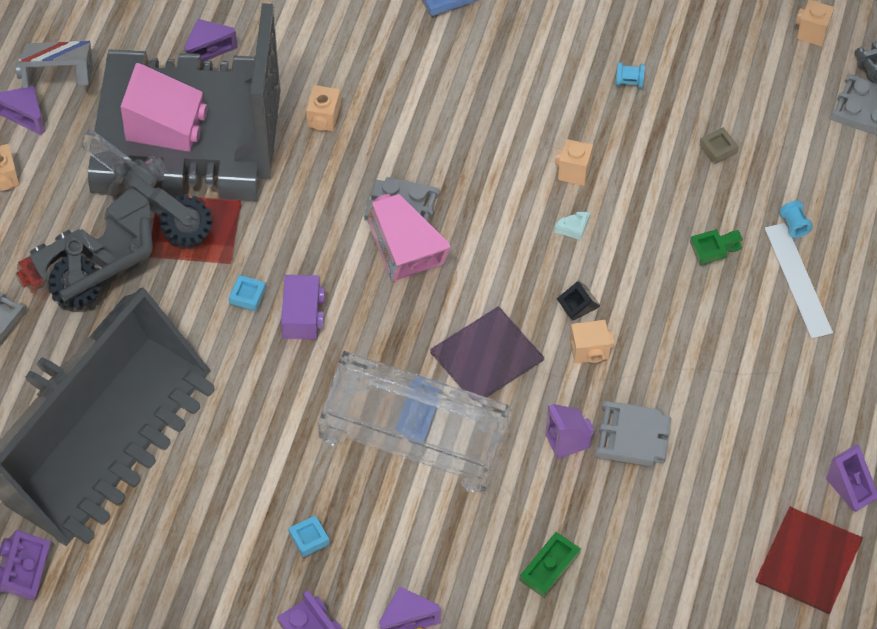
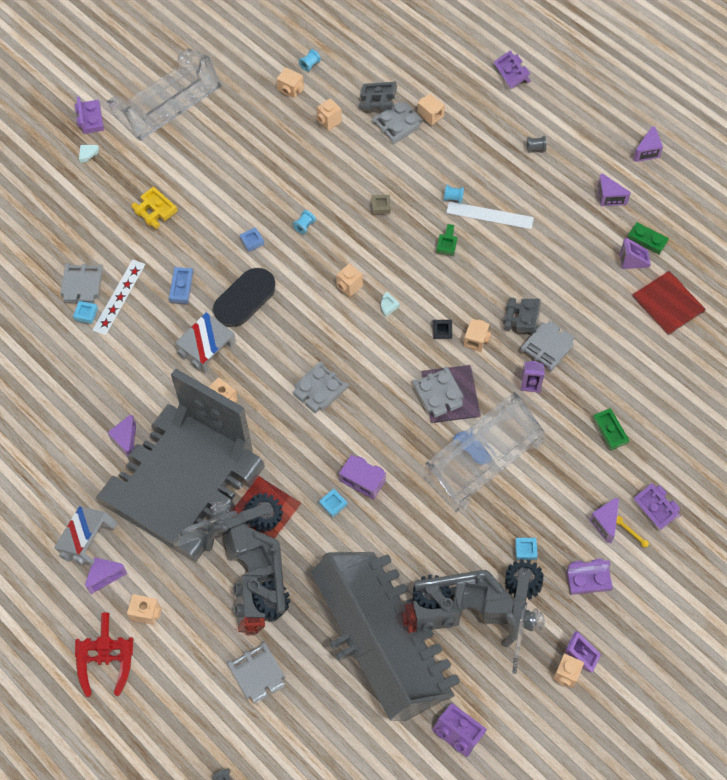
camera: 60 degrees left, 5 degrees up
bright pink slope [121,63,208,152] -> none
bright pink slope [367,194,451,282] -> none
none -> light grey panel [175,312,236,373]
none -> black tile [213,268,276,327]
none -> medium blue plate [240,227,264,252]
none -> dark grey piece [401,559,545,674]
none -> light grey plate [412,366,464,418]
none -> dark grey plate [503,297,541,332]

